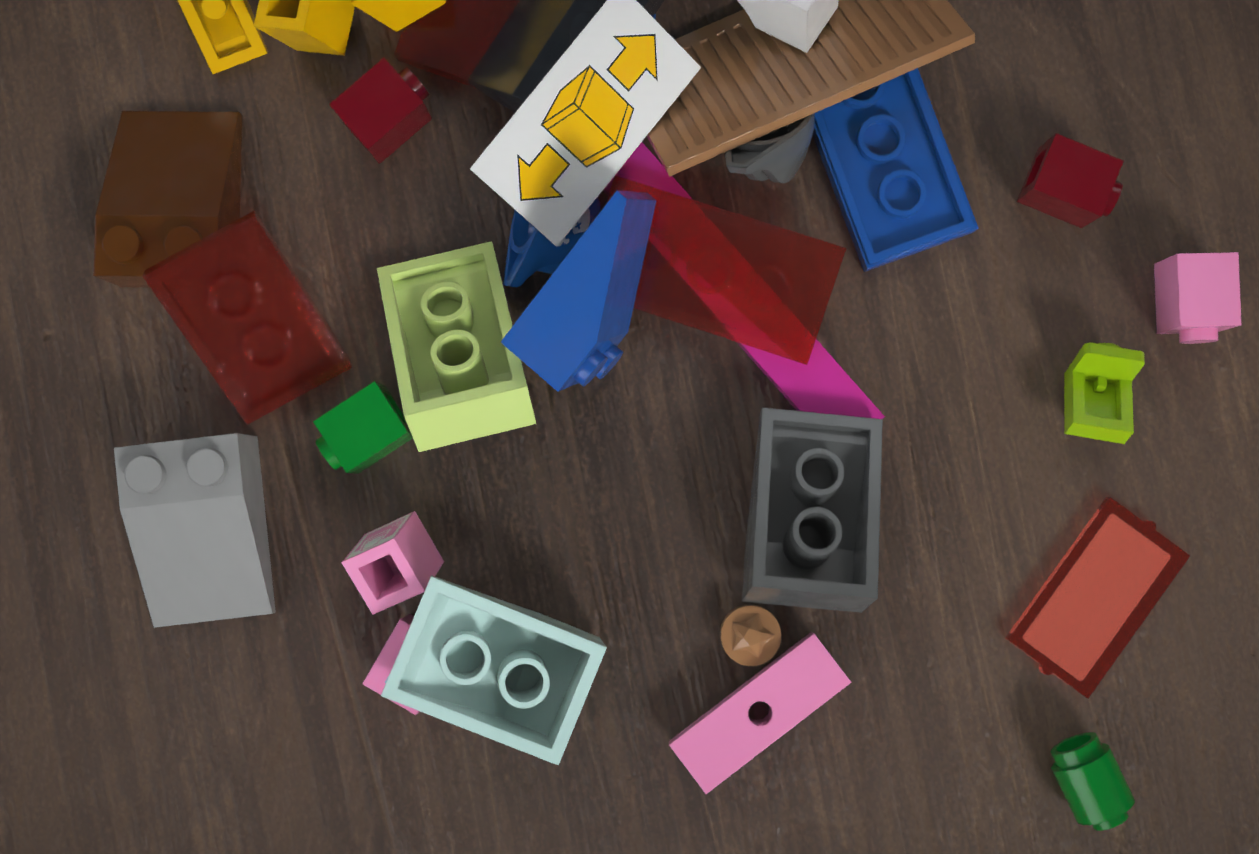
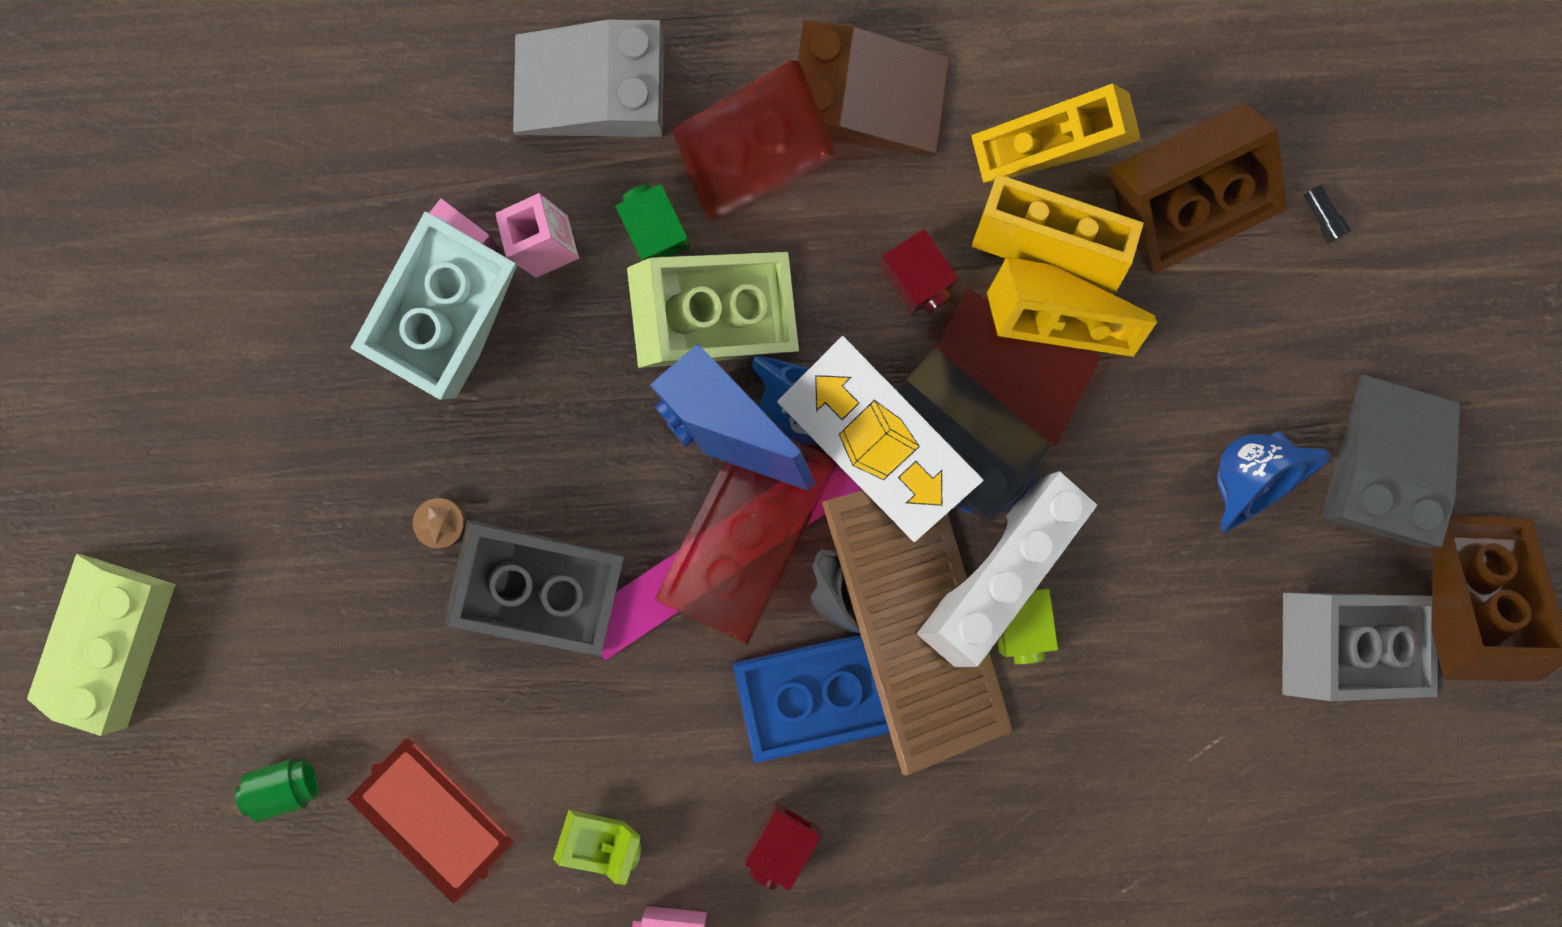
camera: 90 degrees right, 0 degrees up
bright pink tile [668,631,851,794] -> none

